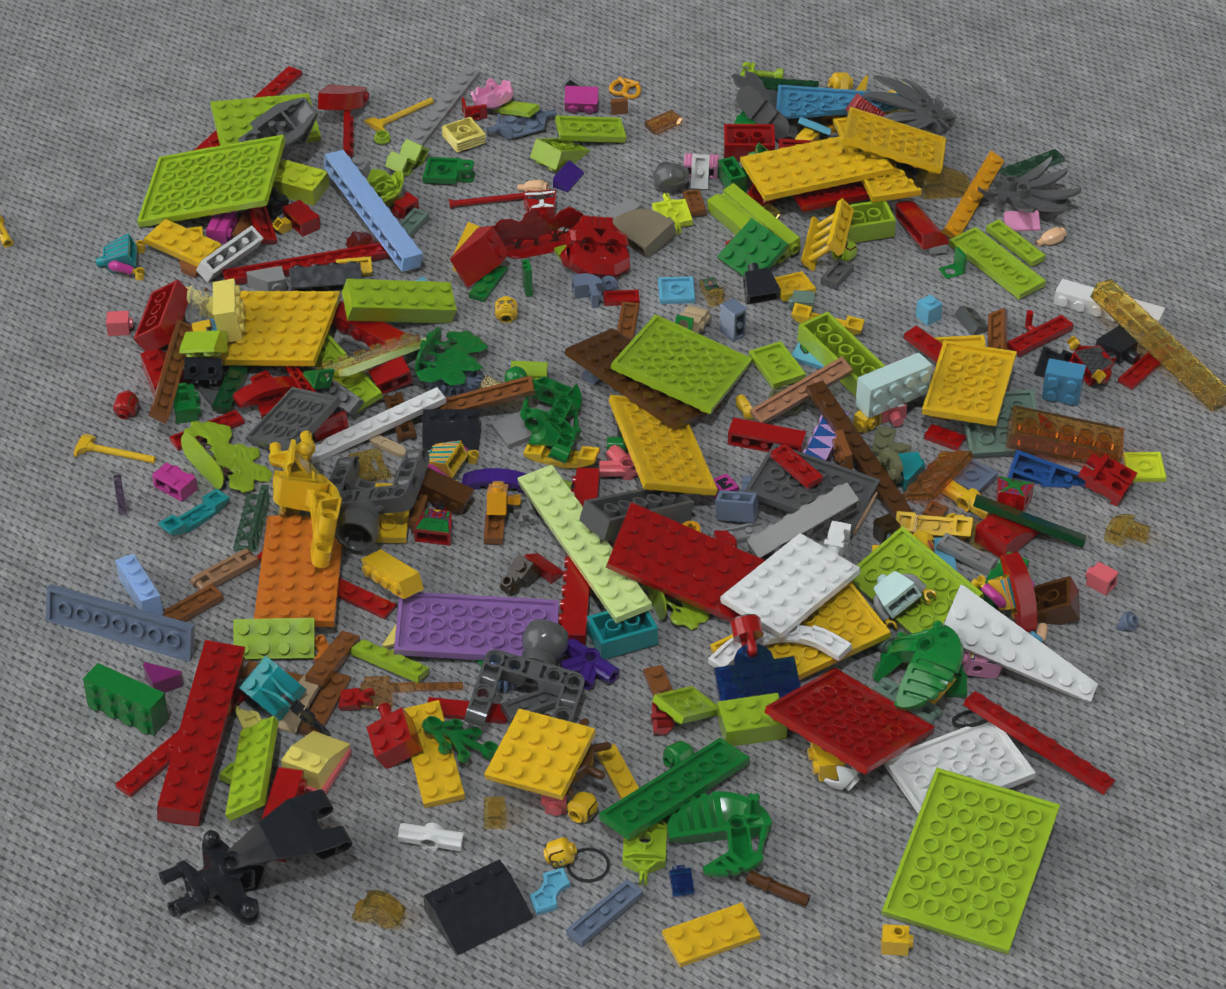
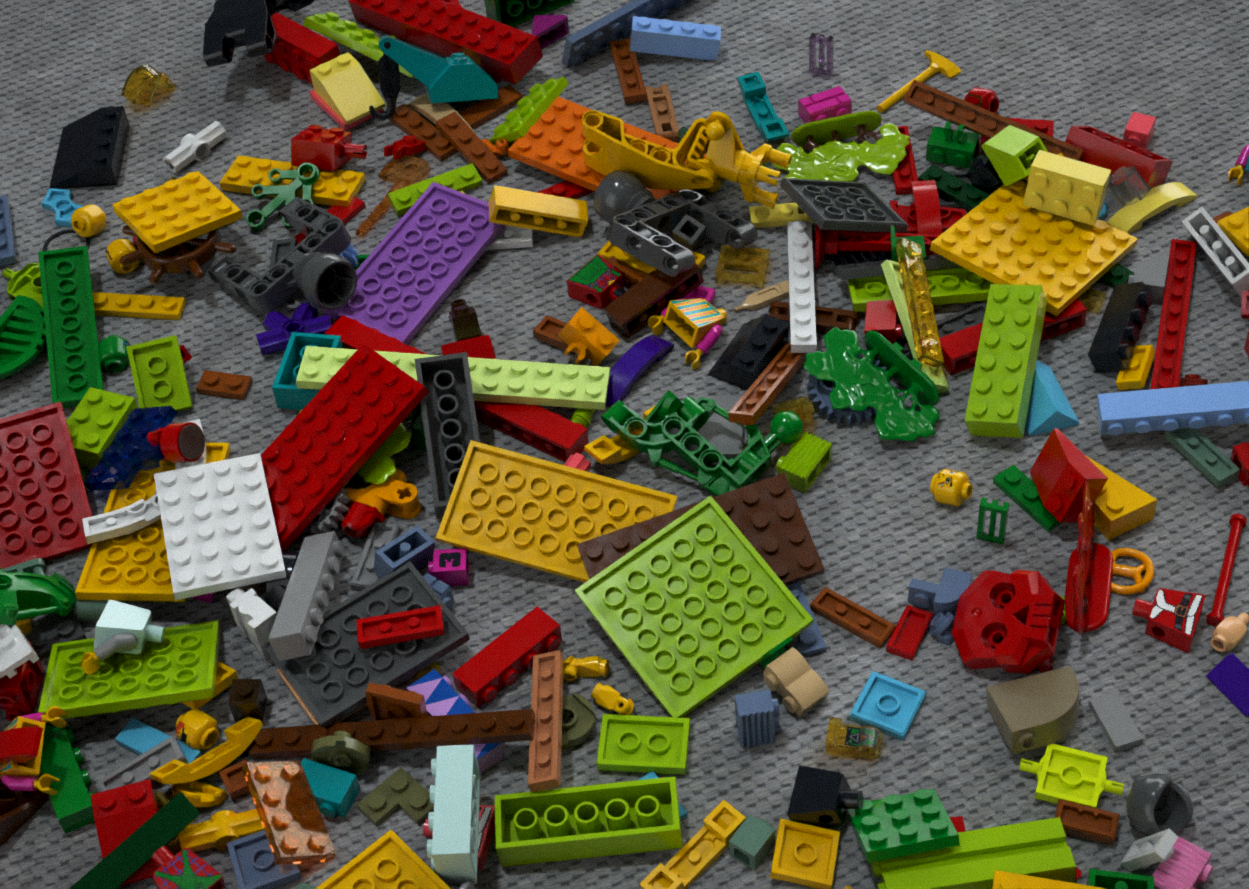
camera: 125 degrees right, 5 degrees up
none -> yellow arm [591,683,634,715]

